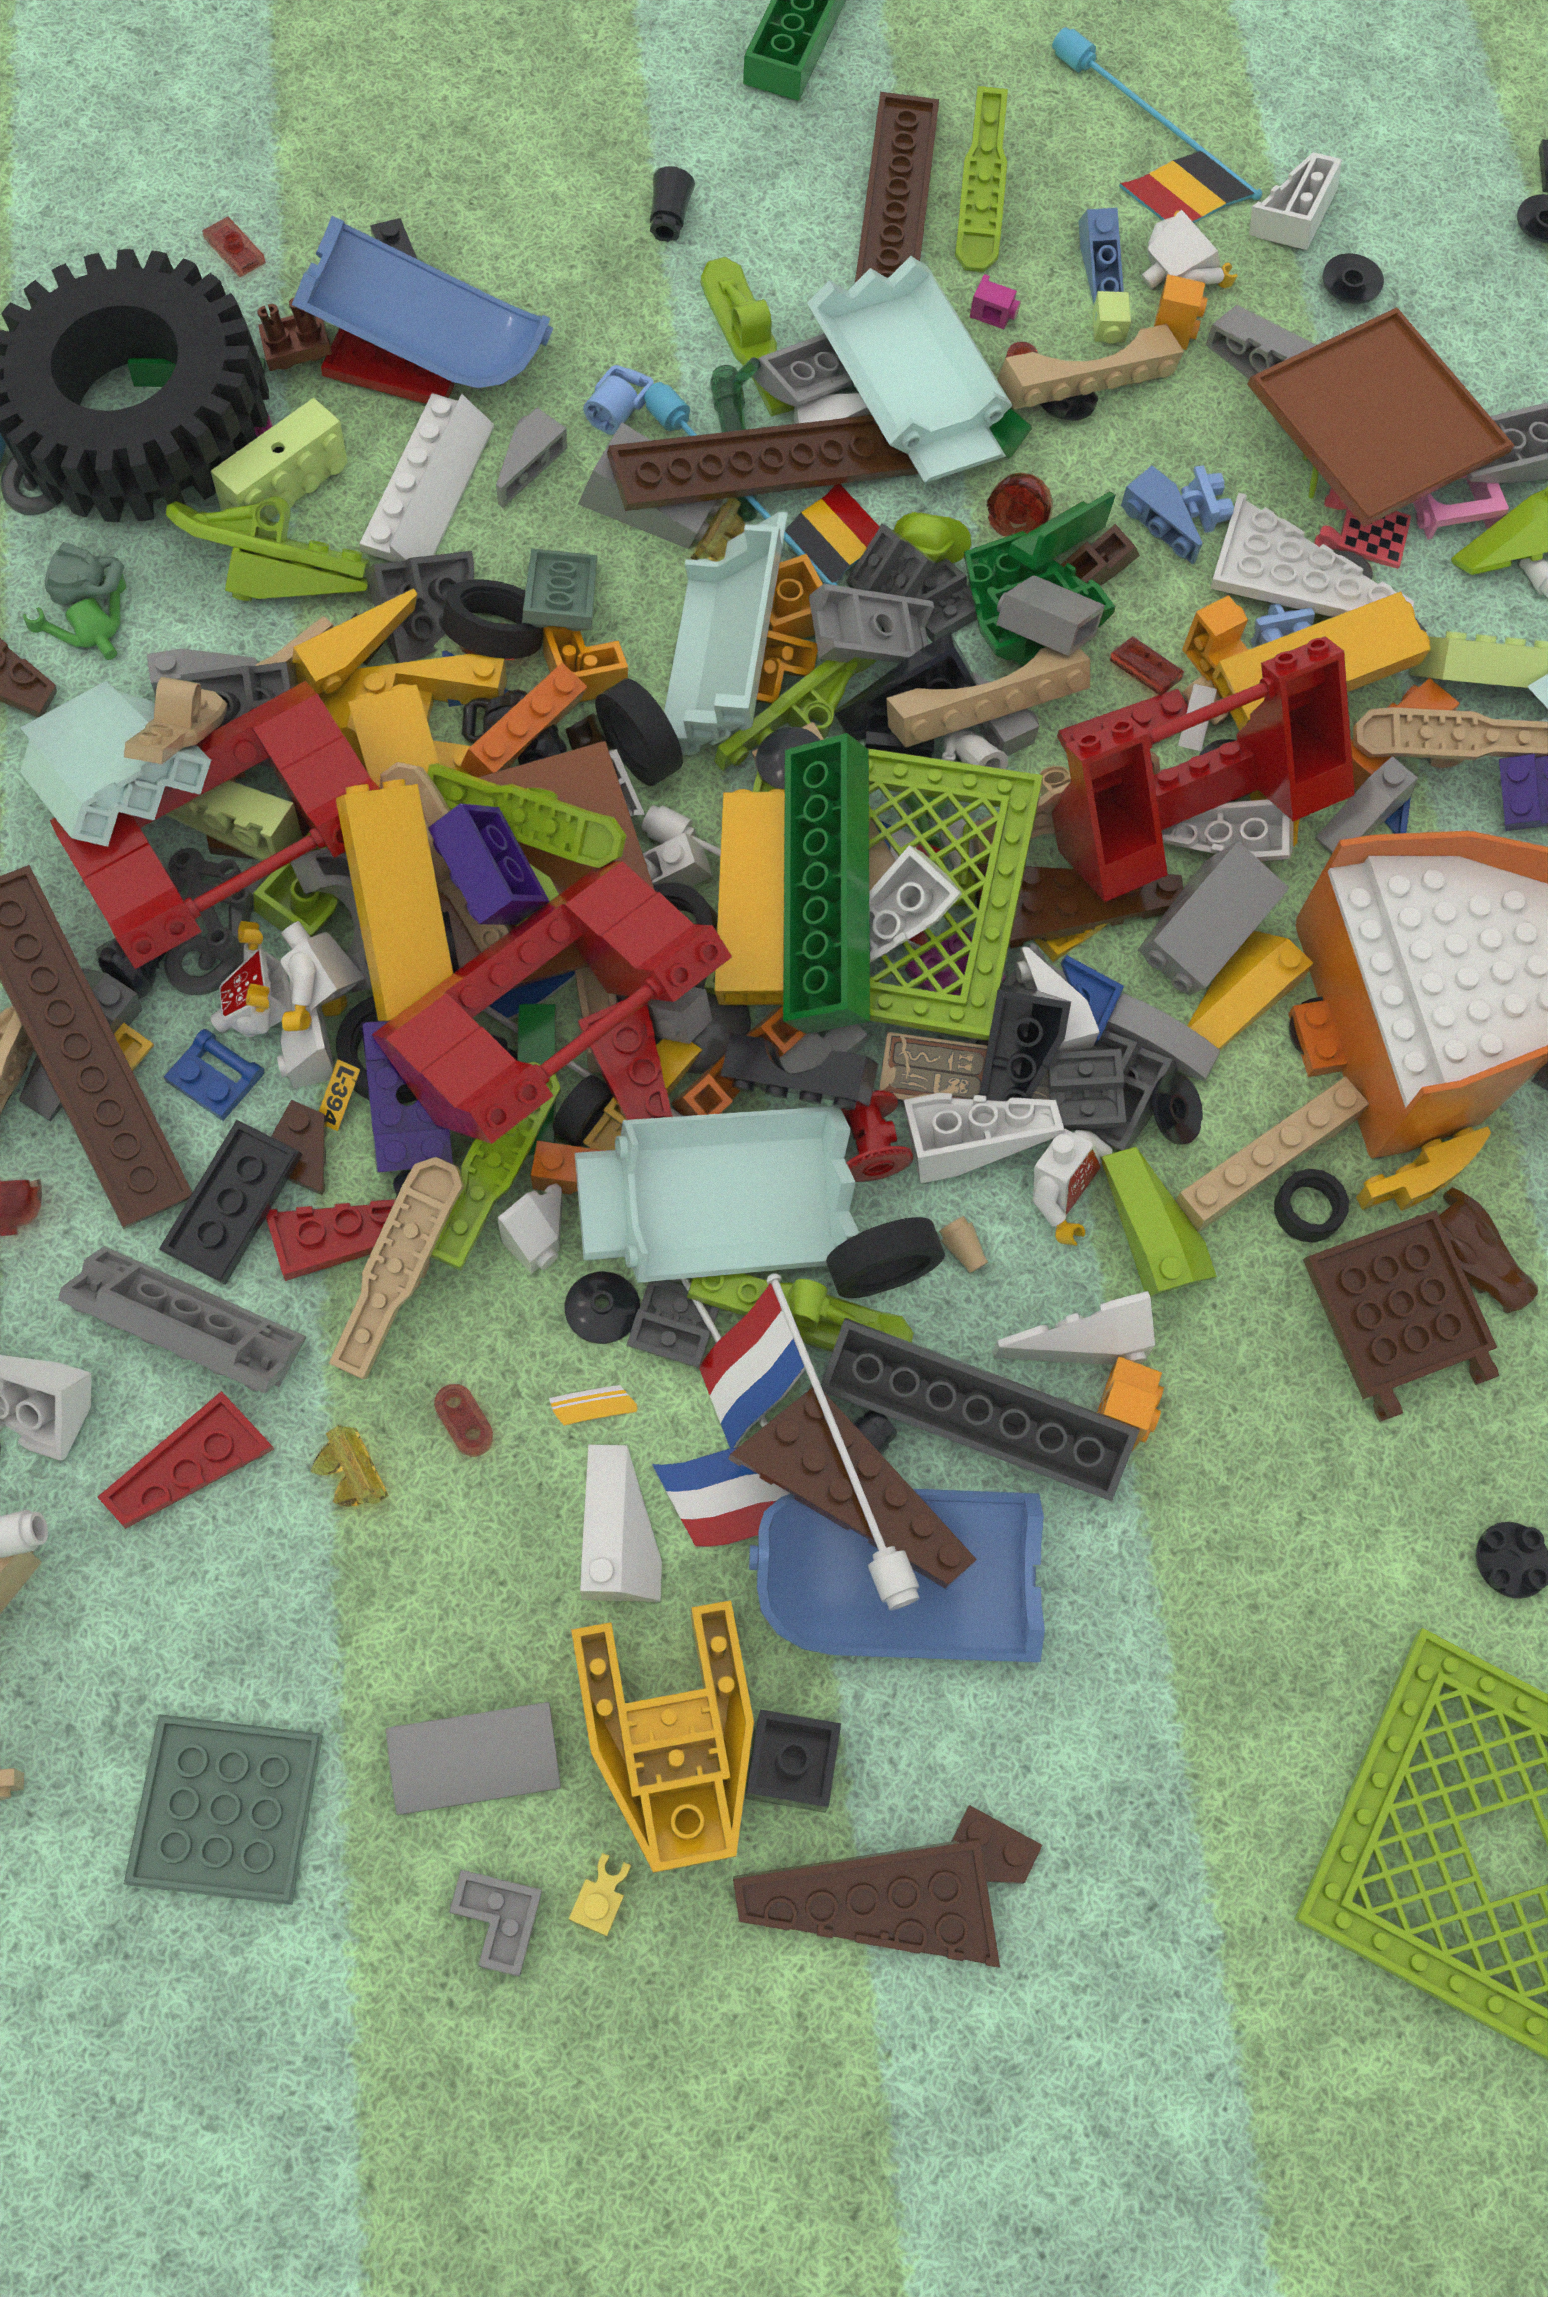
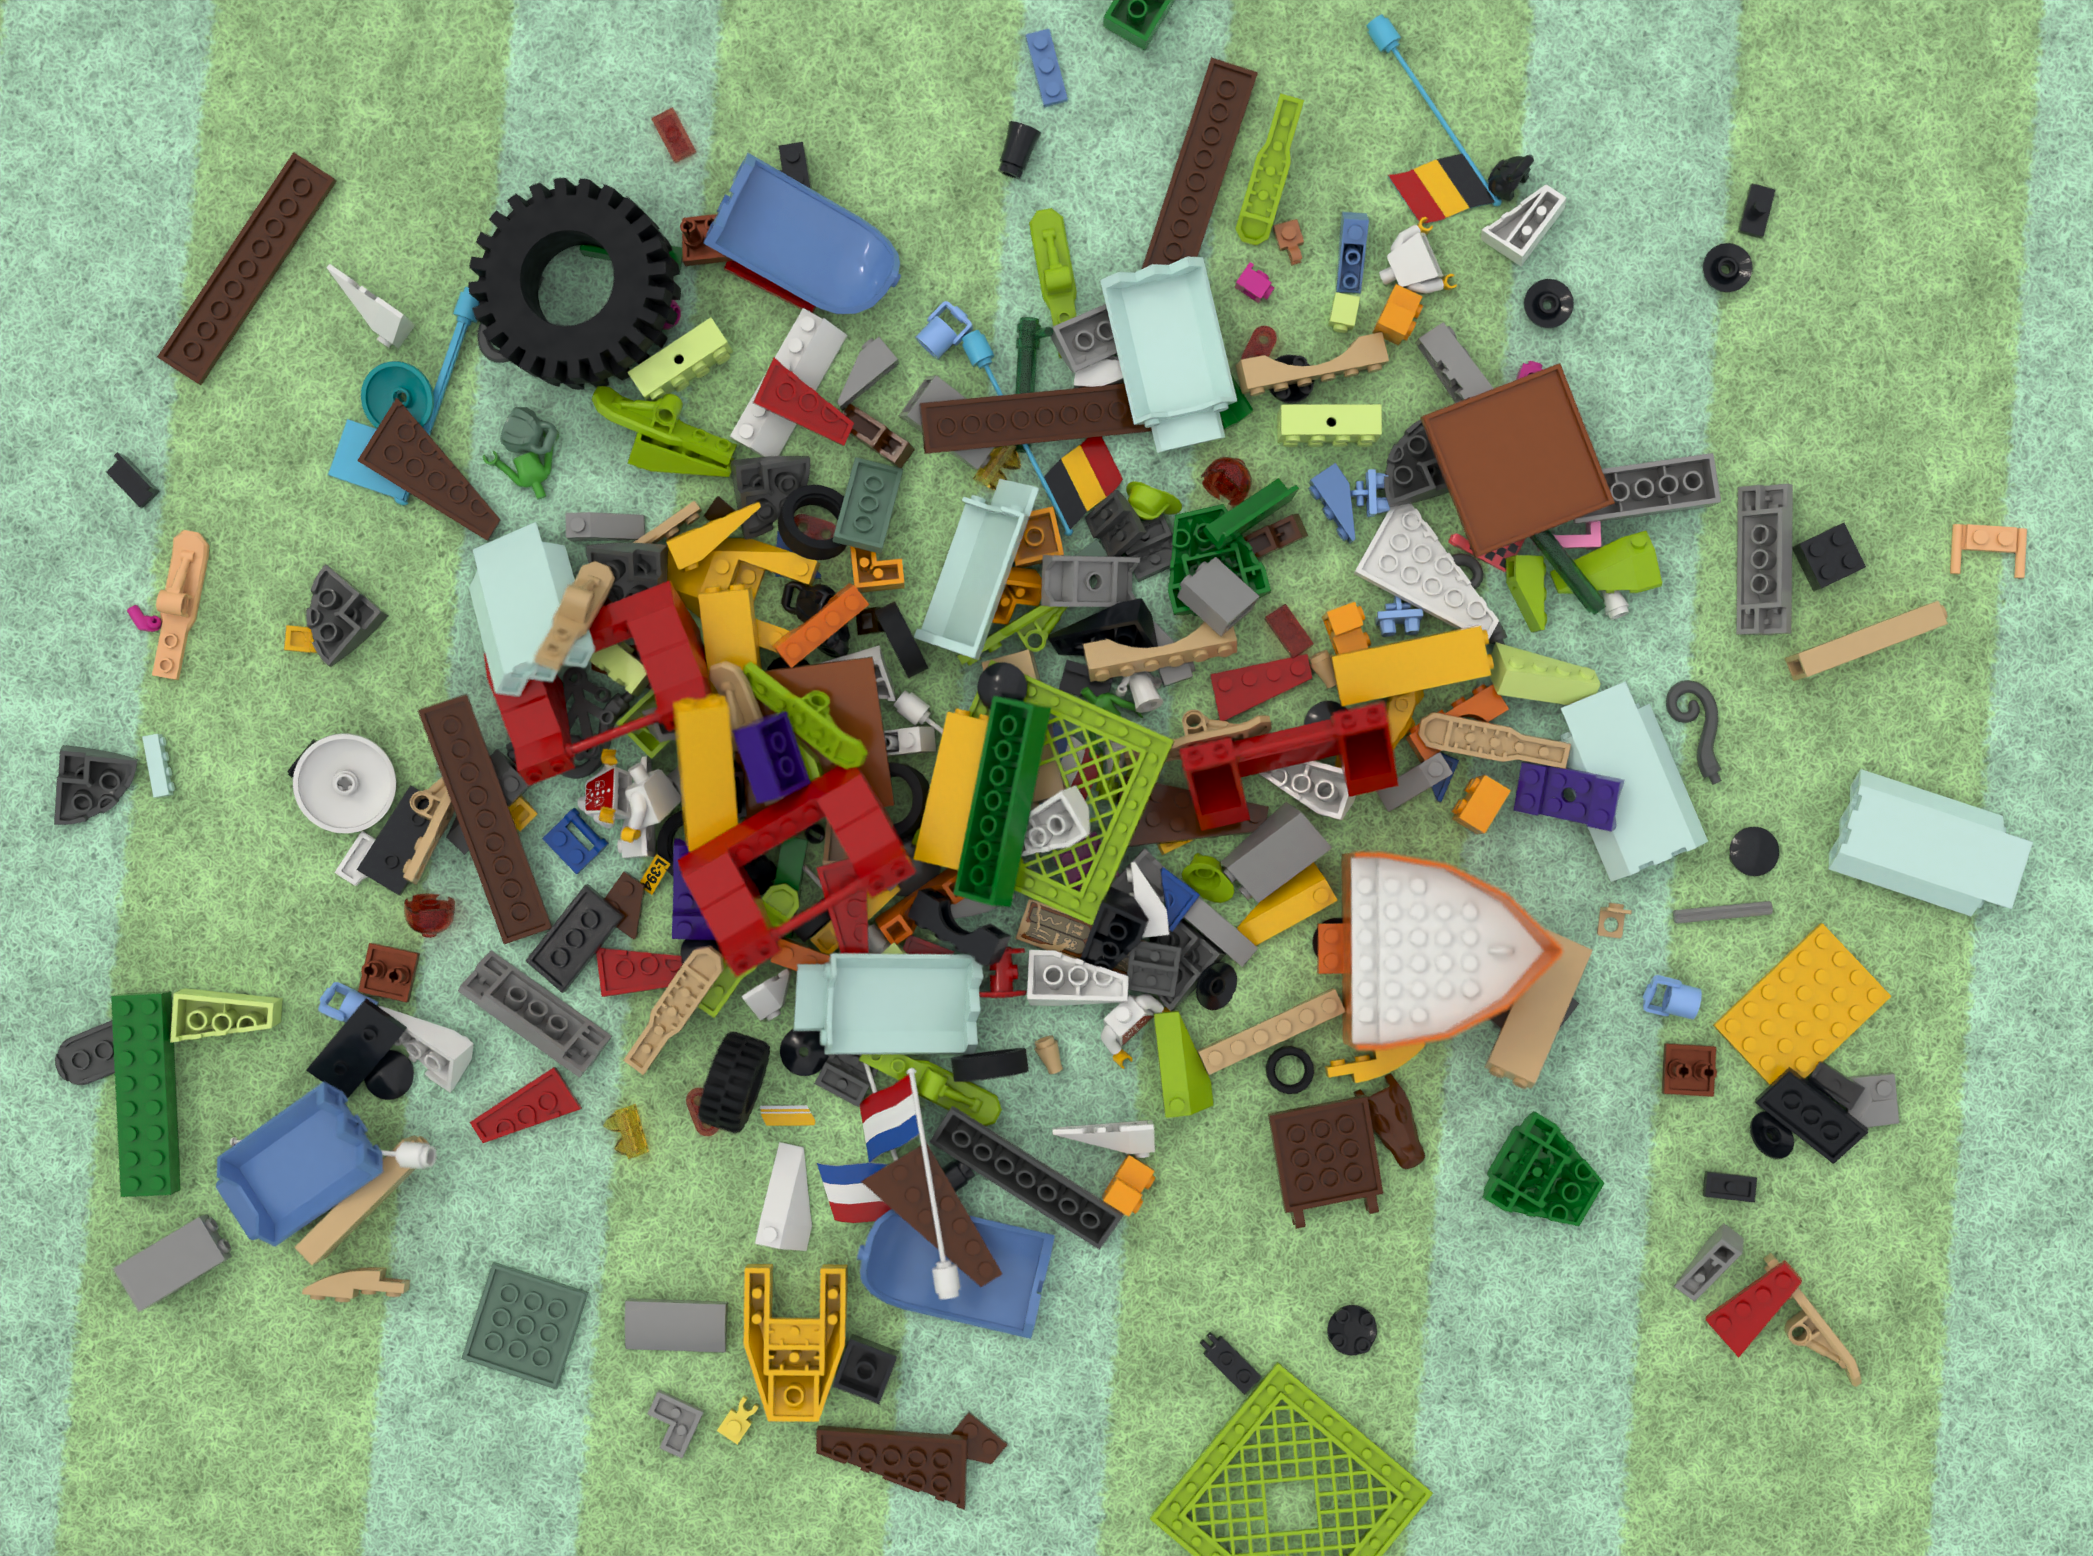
camera: 20 degrees right, 20 degrees up
white sticker [1178,684,1217,751] -> none
none -> black tyre [698,1031,770,1133]
none -> red wing [753,357,854,446]
none -> black hinge [805,824,825,844]
none -> reddish brown slope [843,403,915,468]
none -> medium blue plate [1025,29,1068,107]
none -> lime piece [1181,853,1234,903]
none -> black hinge [1199,1332,1262,1395]
none -> nougat plate [1273,219,1304,265]
none -> yellowish green brick [1277,404,1382,447]
none -> dark grey brick [1384,419,1449,507]
none -> light orange brick [1451,775,1511,834]
none -> black piece [1488,154,1534,201]
none -> lime slope [1506,555,1547,632]
none -> clear green cylinder [1530,529,1606,615]

